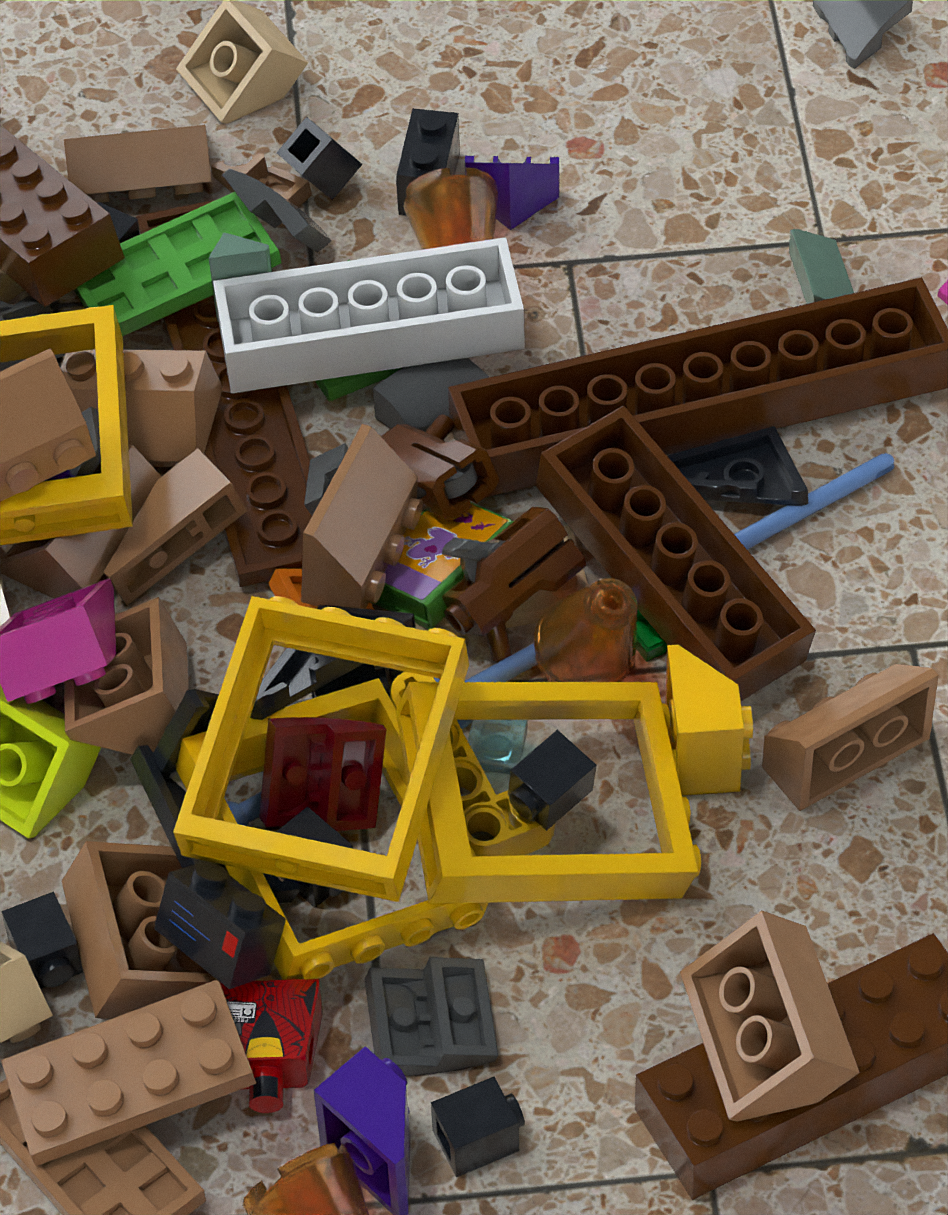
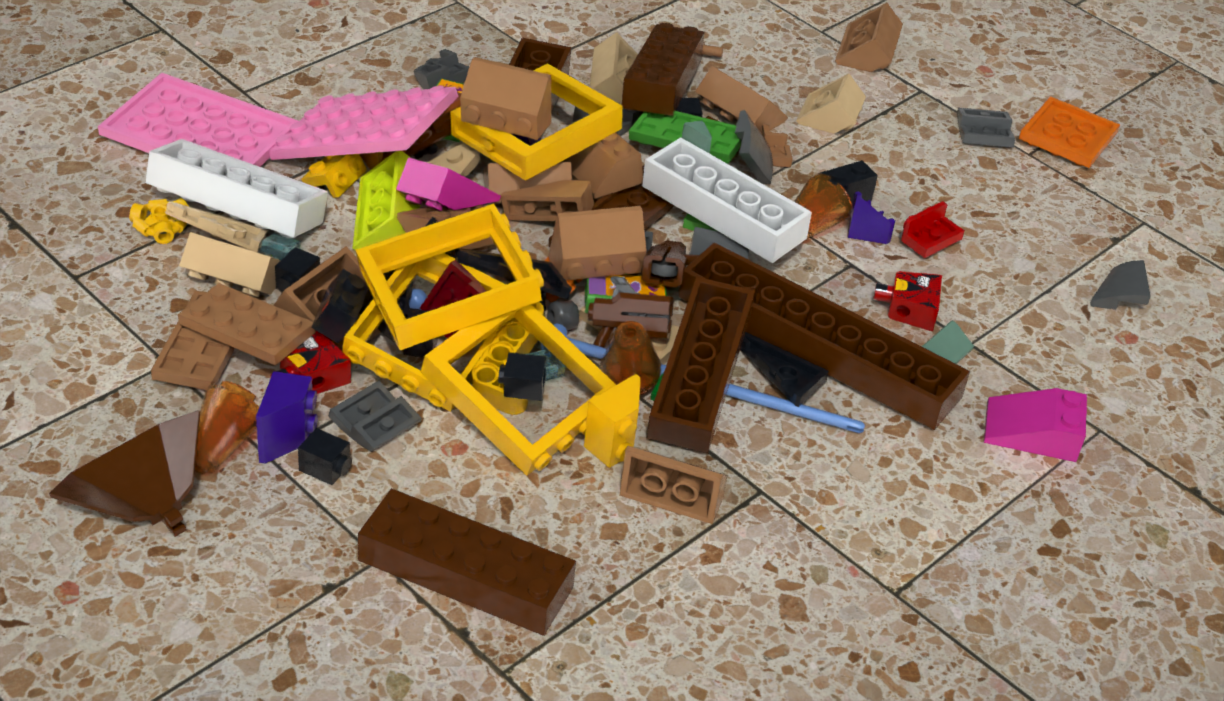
camera: 45 degrees right, 10 degrees down
black brick [277,117,363,200] -> none
medium nougat slope [680,910,860,1122] -> none
none -> red torso [873,271,942,331]
none -> red bracket [901,201,965,258]

